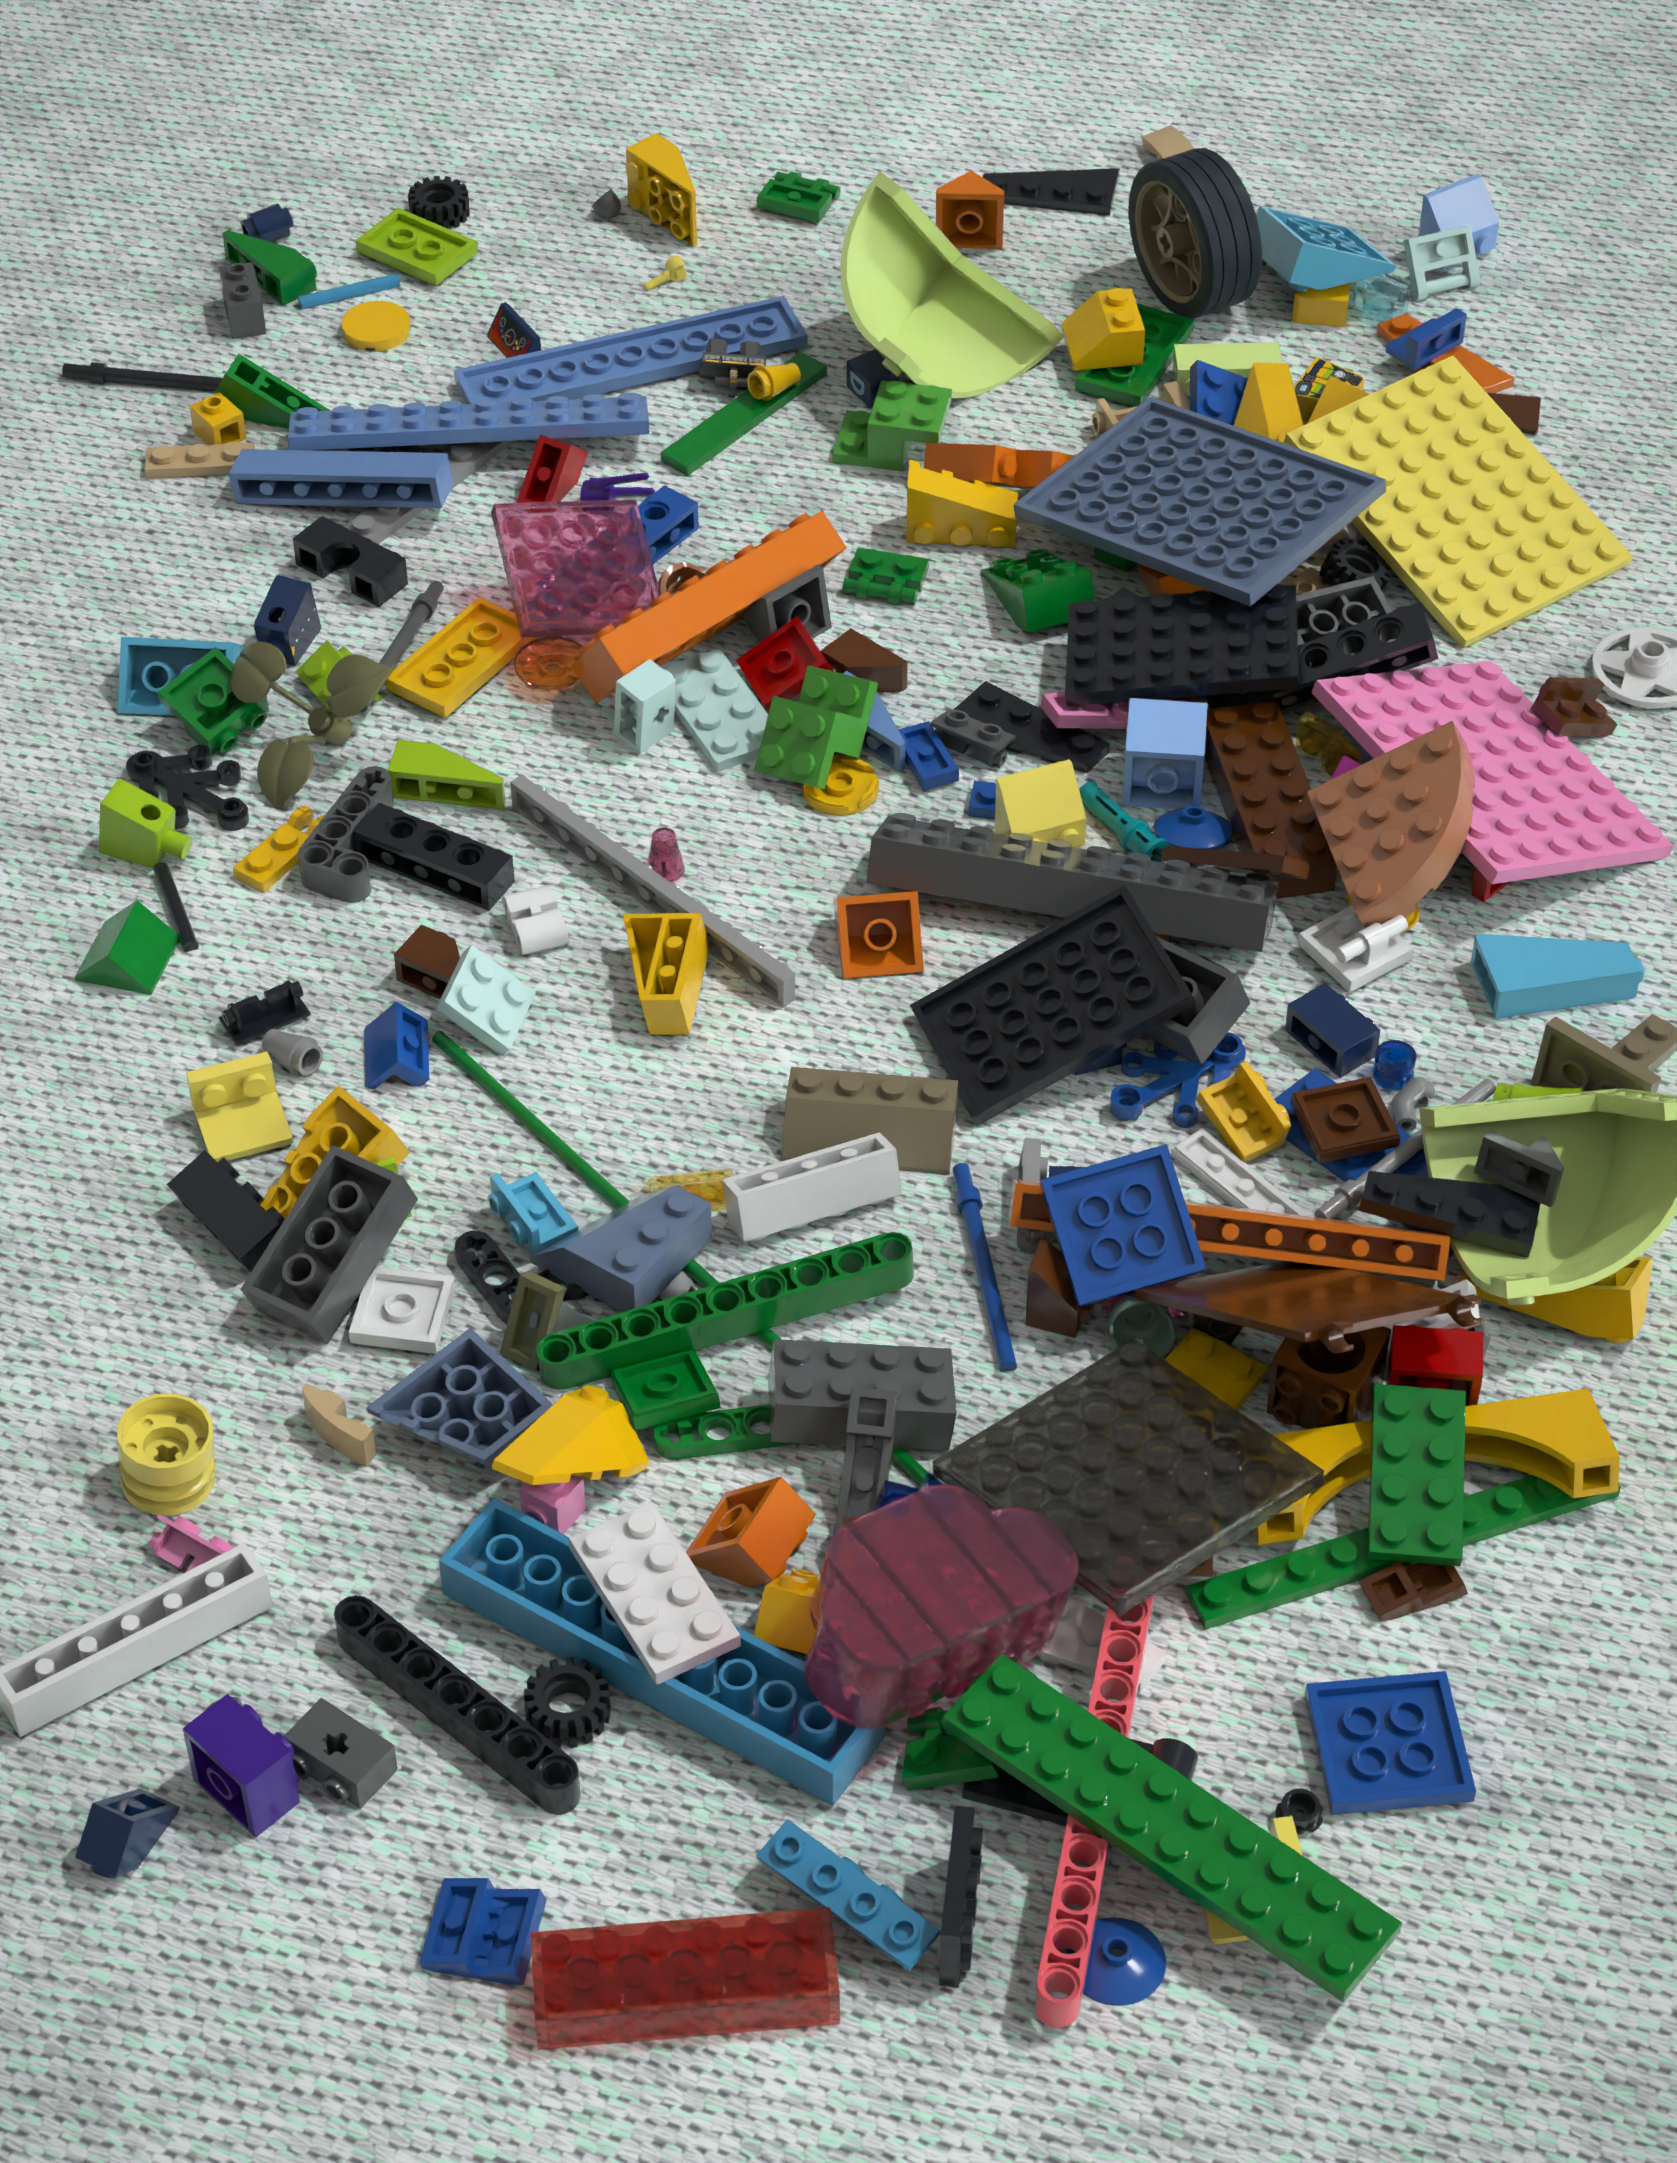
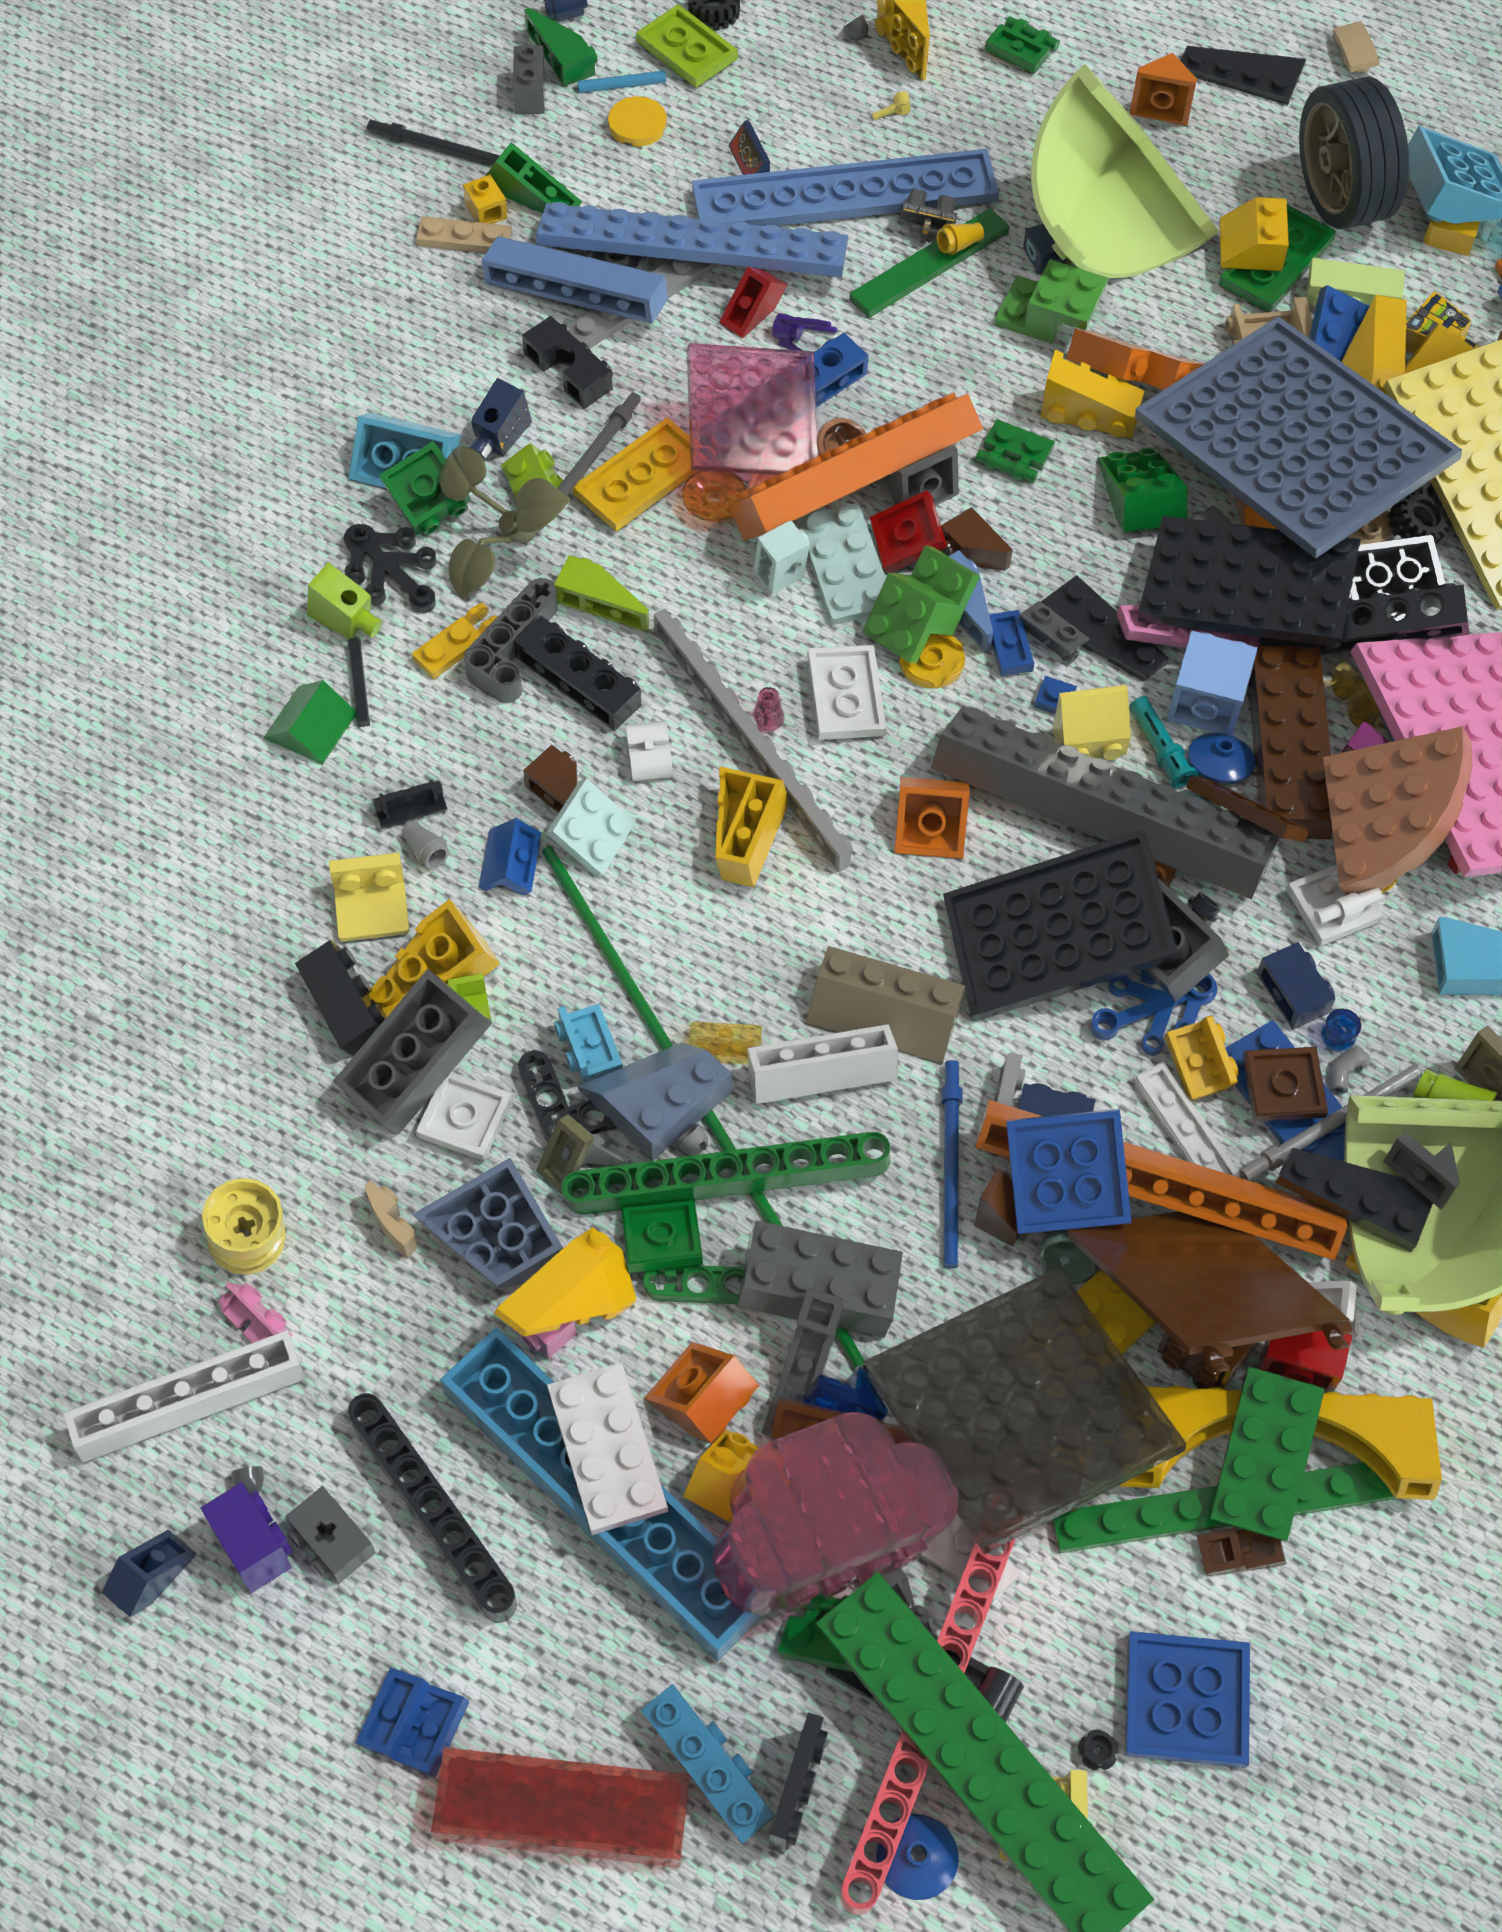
camera: 10 degrees right, 15 degrees up
black tyre [524,1657,611,1748] -> none
none -> white plate [807,645,887,740]

